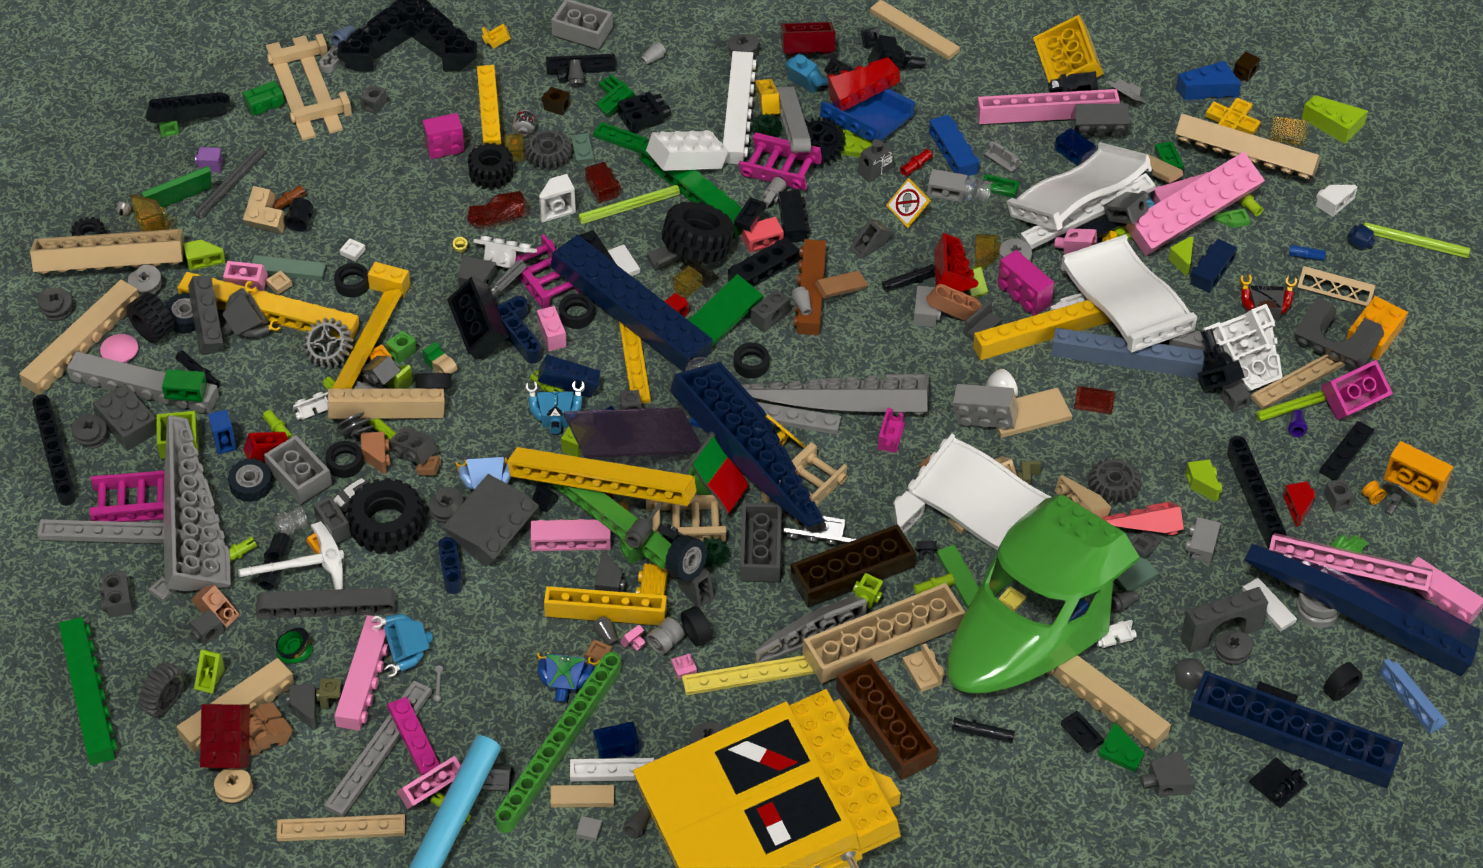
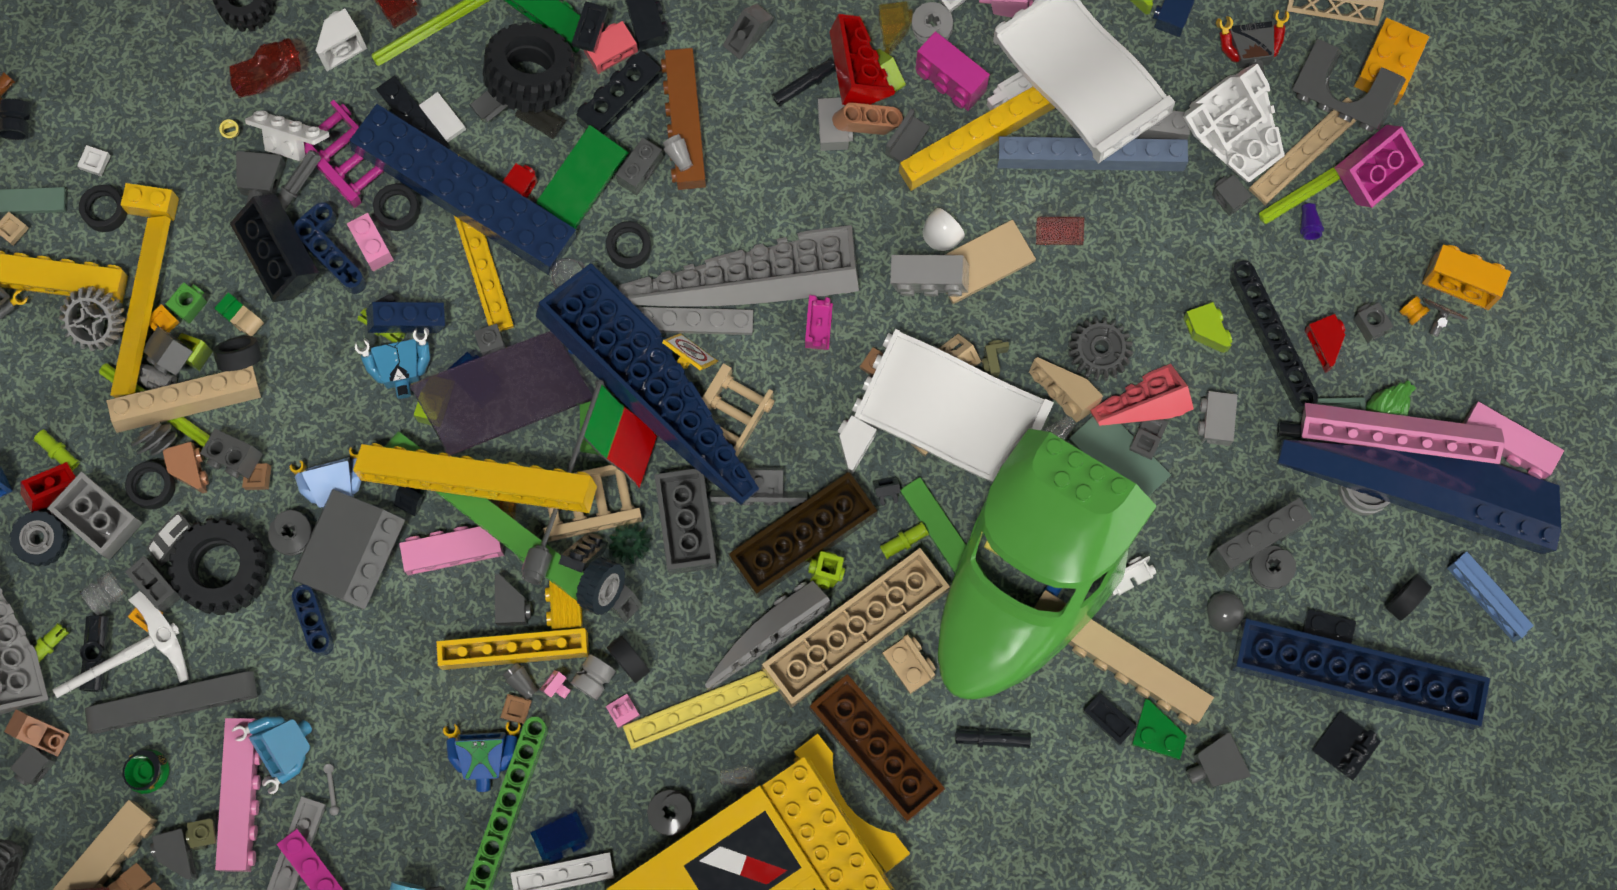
camera: 10 degrees left, 25 degrees up
lime slope [194,649,225,694] -> none
white hinge [292,392,328,420] -> none
clear yellow brick [673,265,702,298] -> none
medium nougat tile [815,270,868,298] -> none
black brick [1197,328,1245,391] -> none
white tile [1242,578,1297,632] -> none
black plate [1319,421,1375,480] -> none

